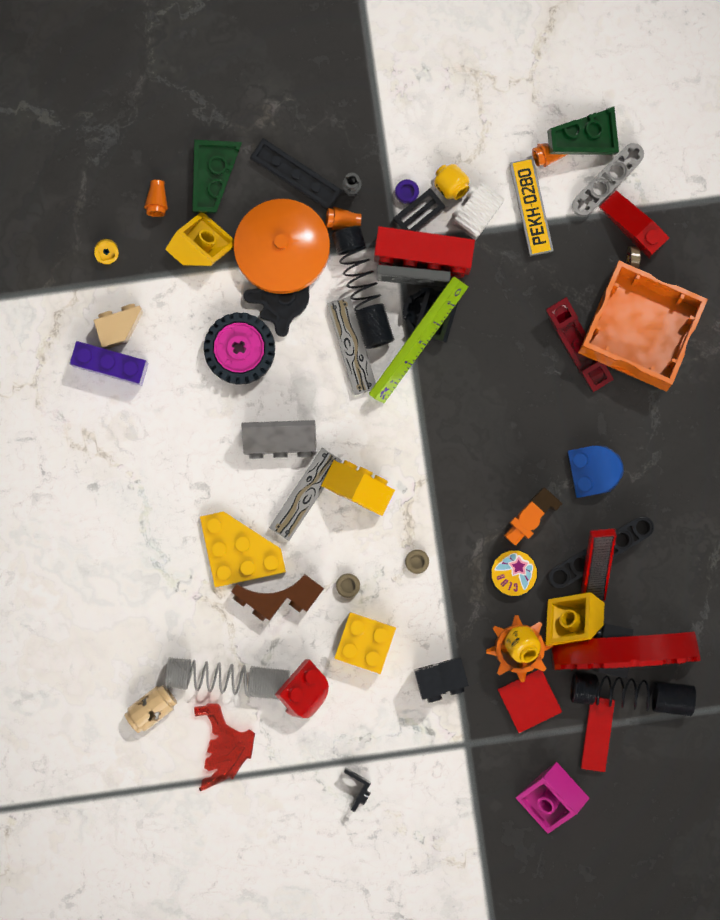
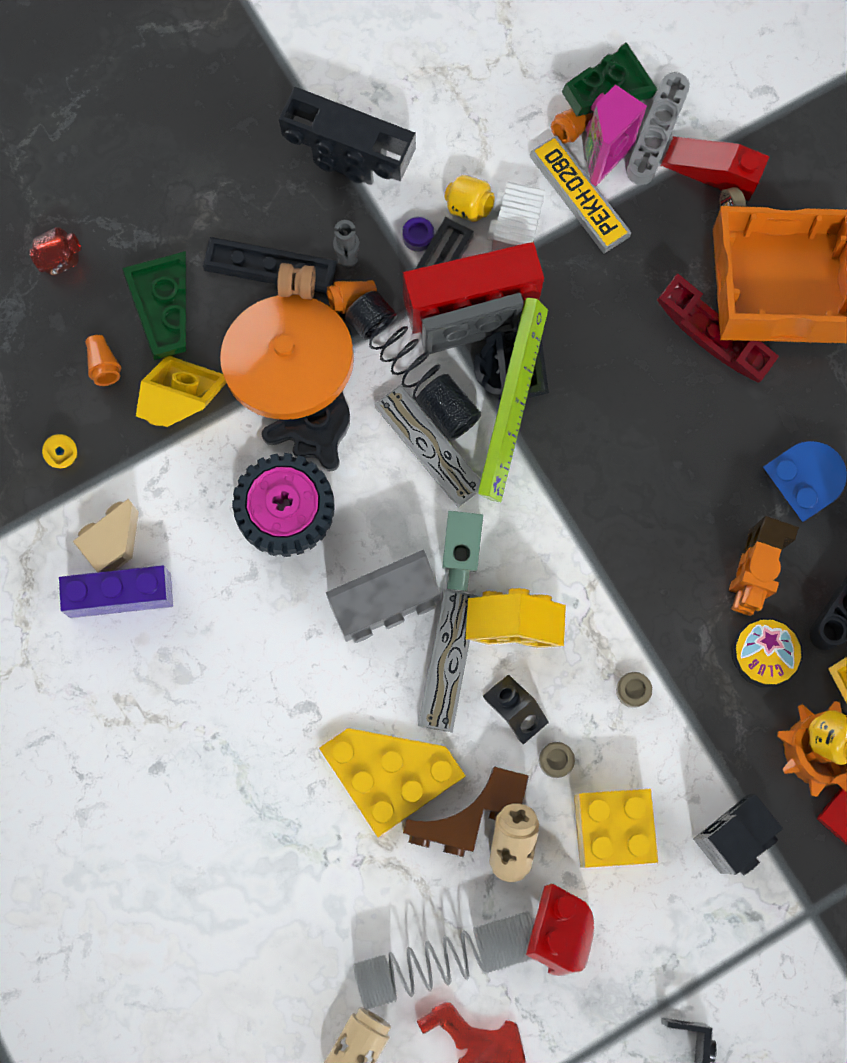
camera: 25 degrees left, 10 degrees down
none -> clear red head [29,227,82,276]
none -> medium nougat wheel [277,263,316,300]
none -> black piece [279,87,416,185]
none -> sand green torso [442,511,484,591]
none -> black bracket [483,675,549,744]
none -> tan piece [489,804,540,882]
none -> dark pink slope [584,85,647,186]

